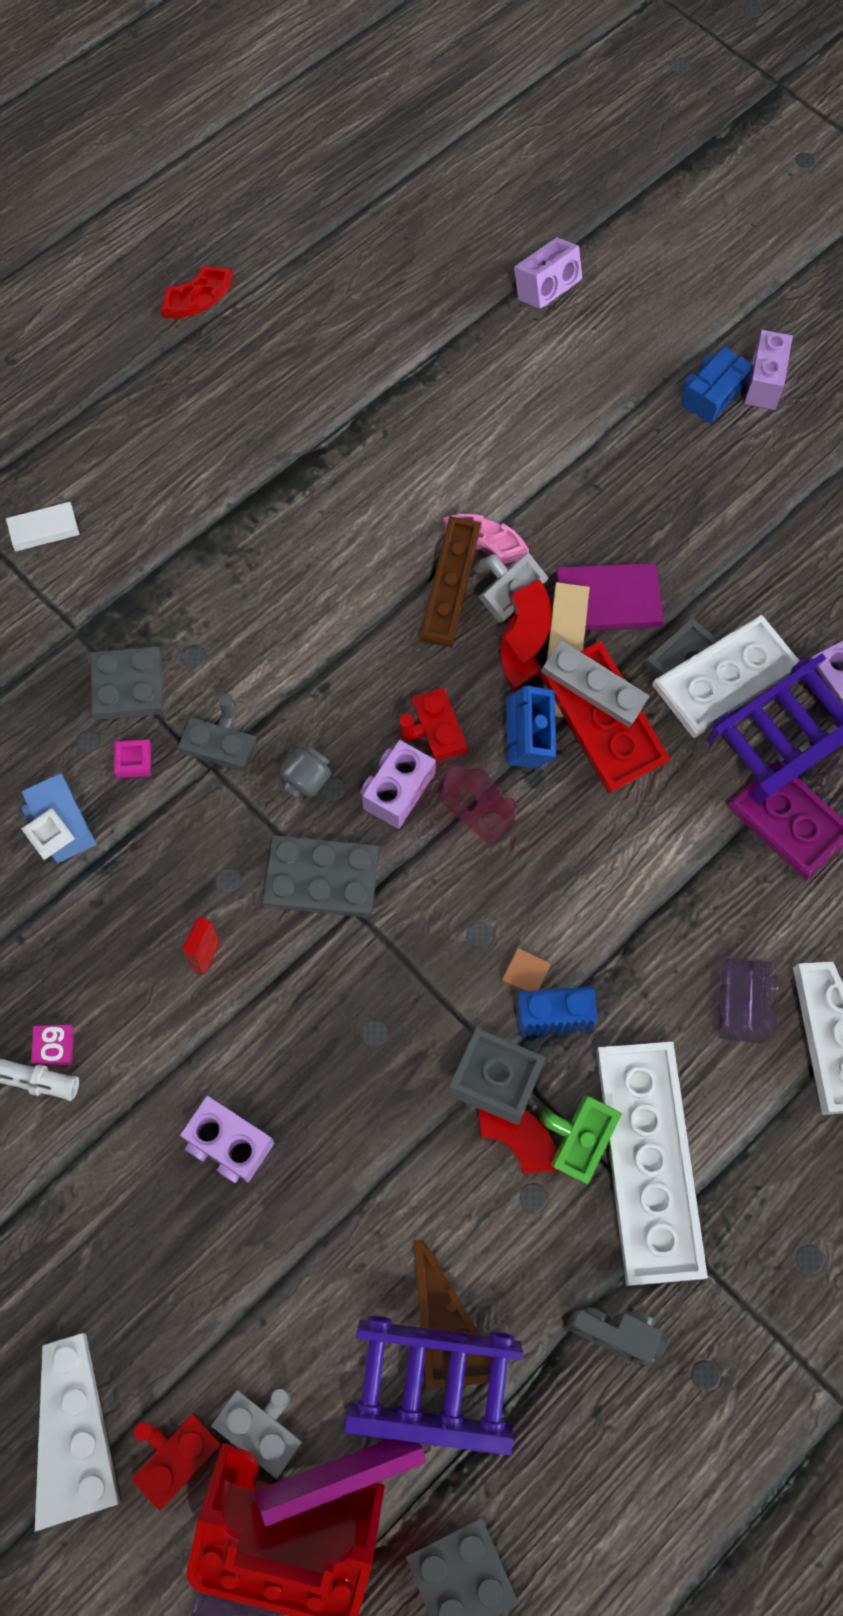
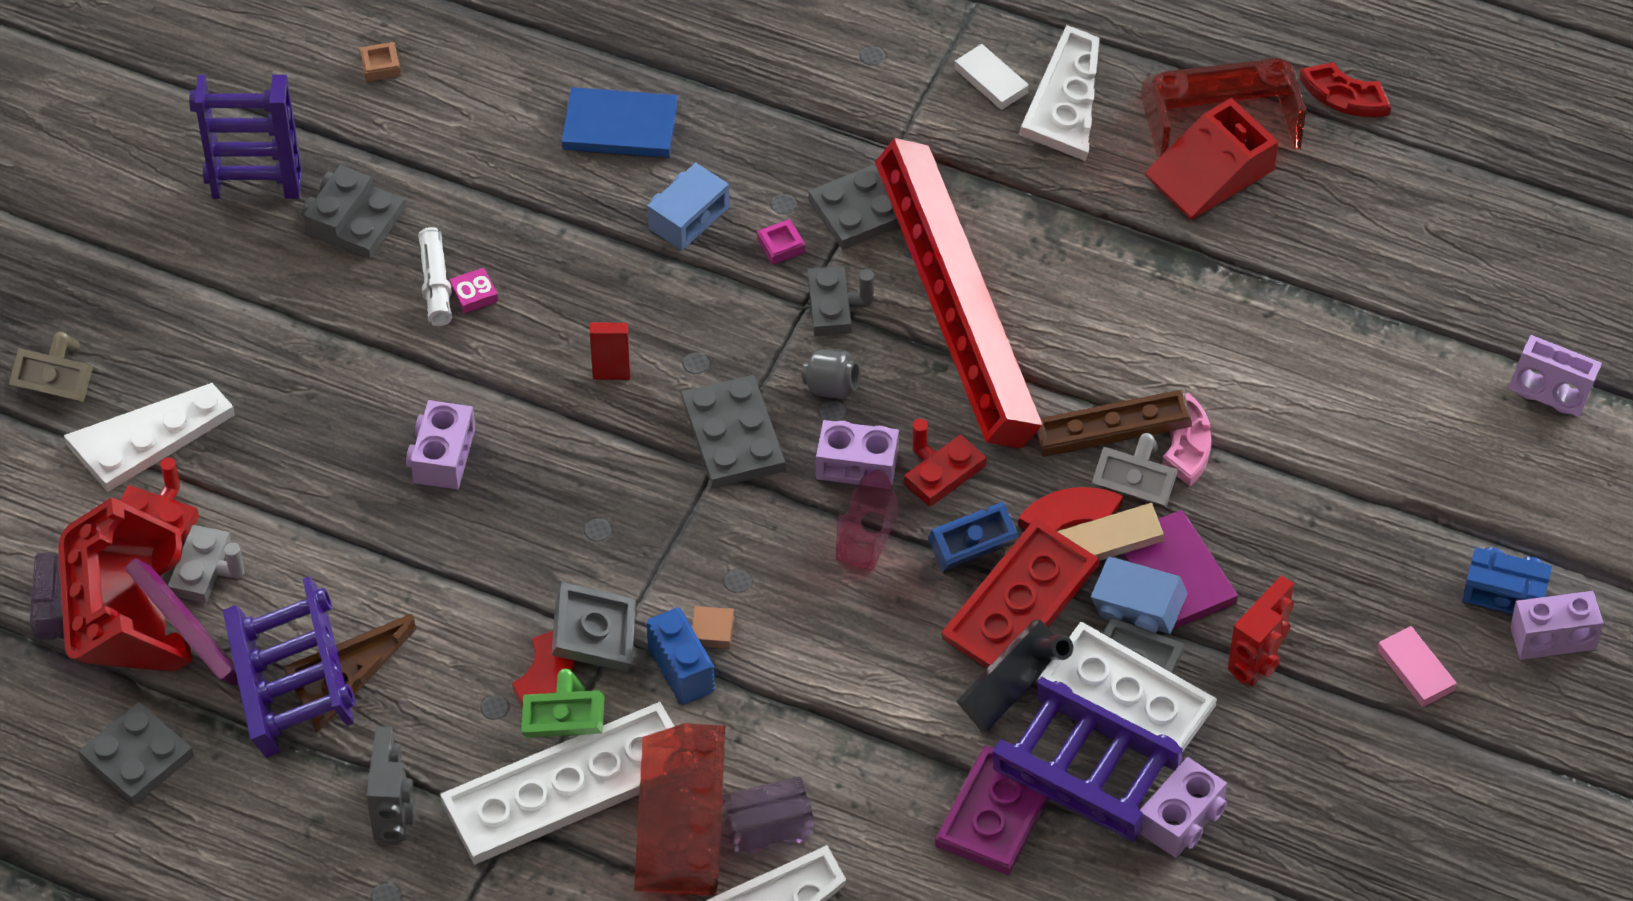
camera: 70 degrees right, 15 degrees down
white tile [21,808,75,860] -> none
red tile [502,579,552,668] -> none
light grey plate [541,640,650,728] -> none
none -> clear red slope [634,723,726,896]
none -> red brick [875,138,1042,449]
none -> black piece [956,620,1073,731]
none -> white wing [1019,25,1099,161]
none -> medium blue brick [1091,556,1188,634]
none -> clear red windscreen [1141,58,1306,159]
none -> red slope [1144,98,1278,220]
none -> red plate [1228,575,1294,687]
none -> bright pink tile [1377,626,1457,707]

